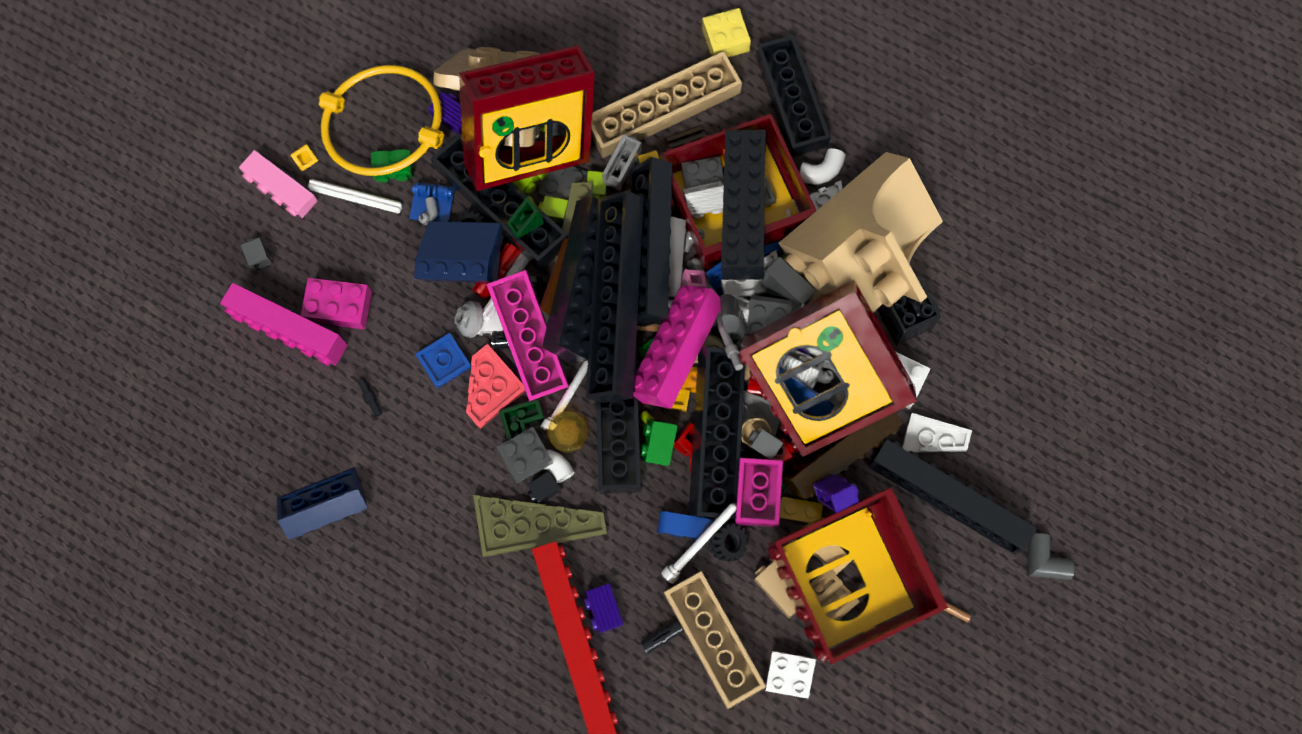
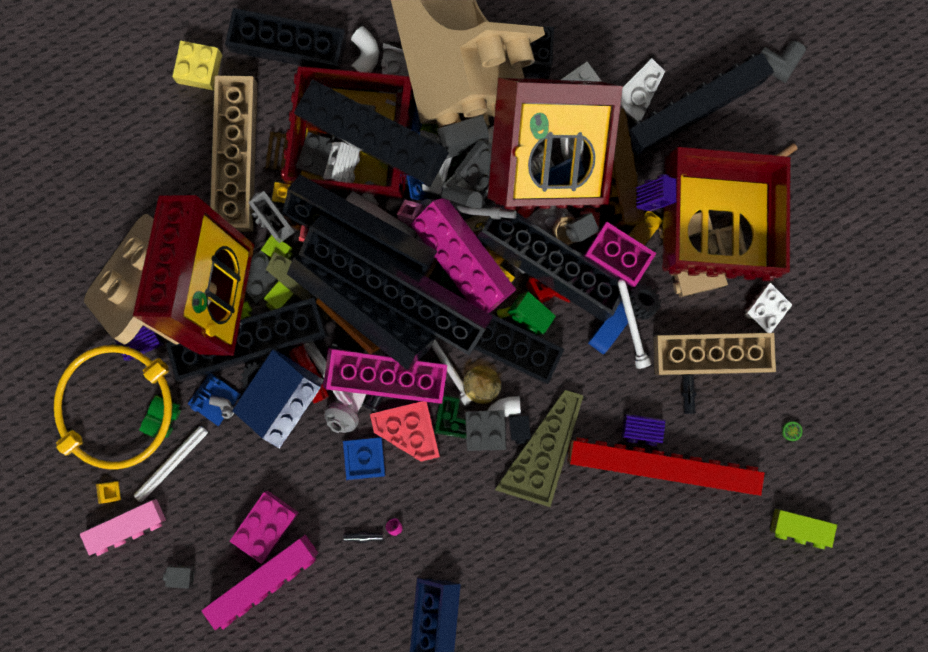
camera: 70 degrees left, 10 degrees up
dark green slope [507,196,544,238] -> none
none -> dark pink hinge [385,518,403,536]

